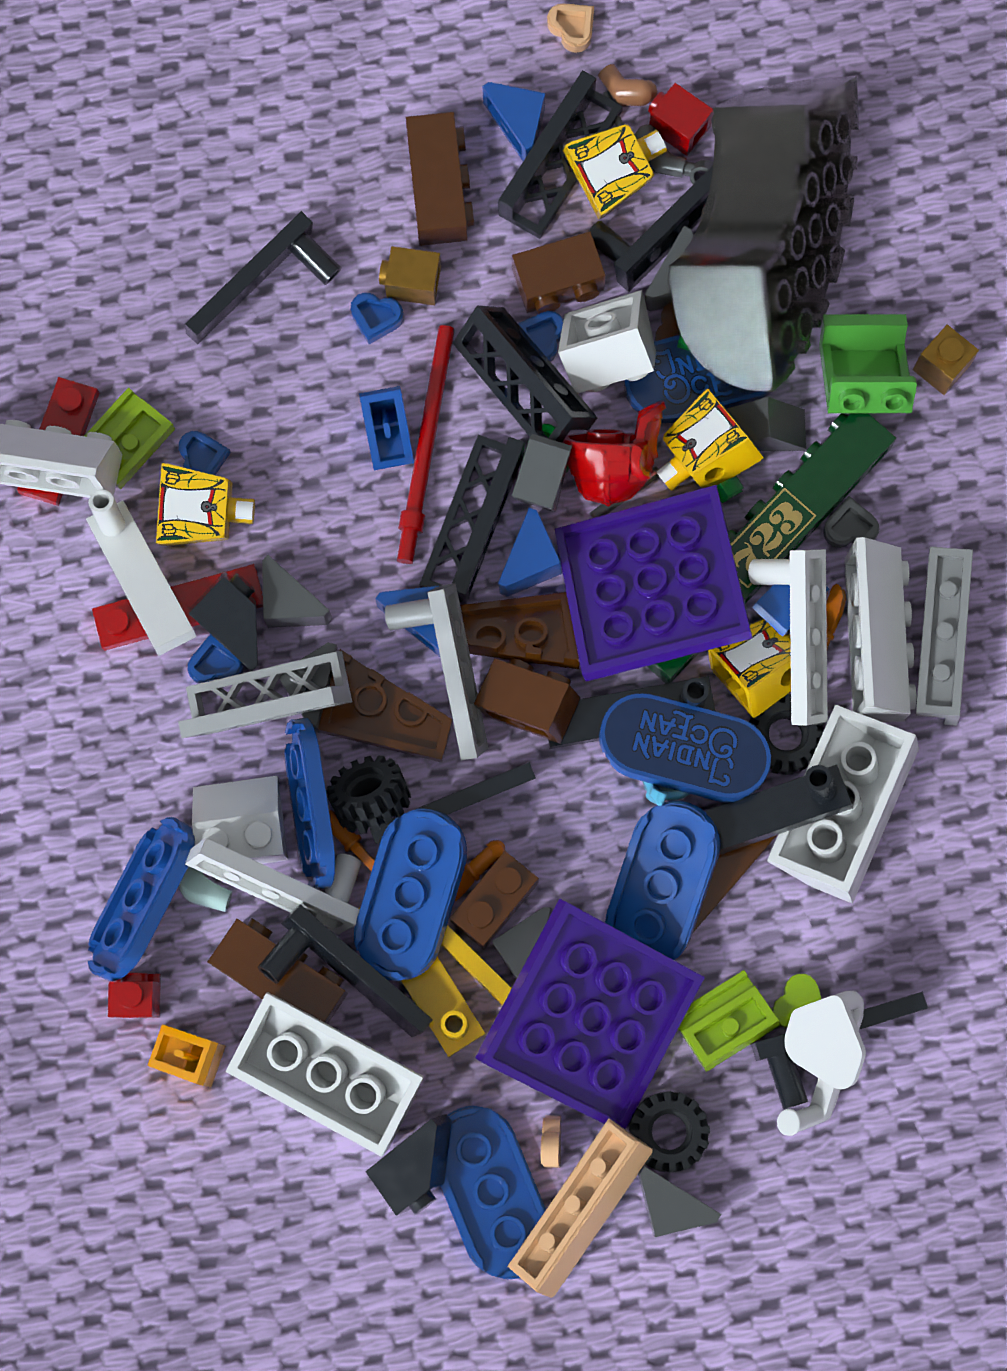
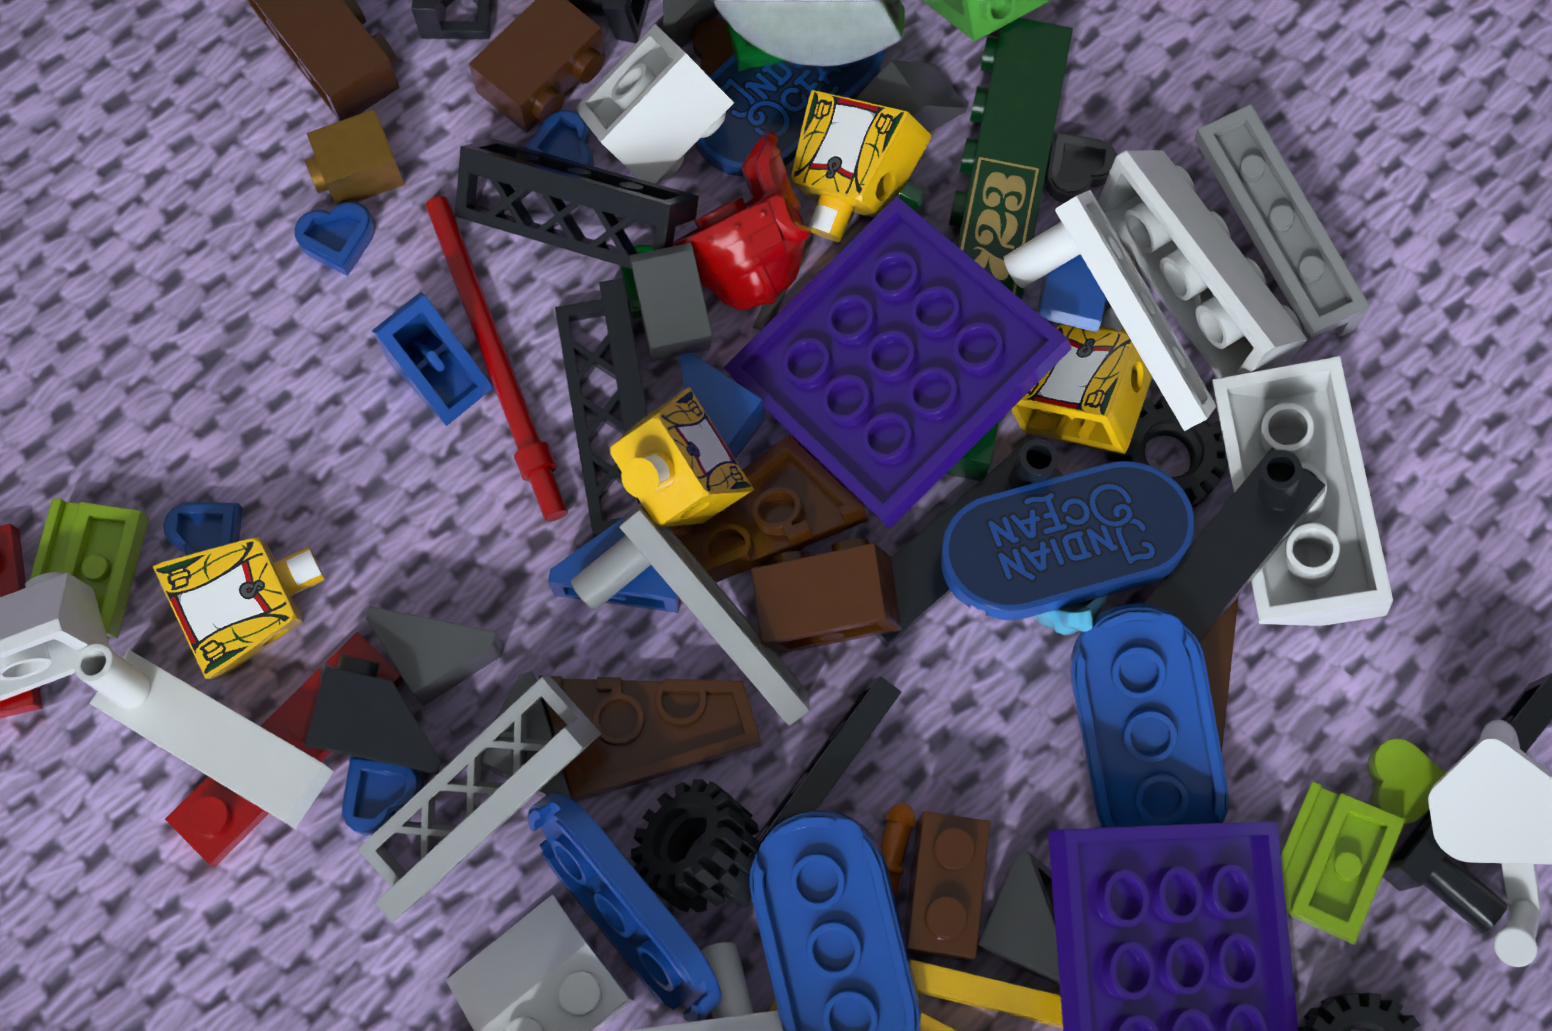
camera: 35 degrees left, 5 degrees down
black piece [185,211,342,345] -> none
orange piece [329,810,375,871] -> none
none -> yellow torso [609,387,754,527]

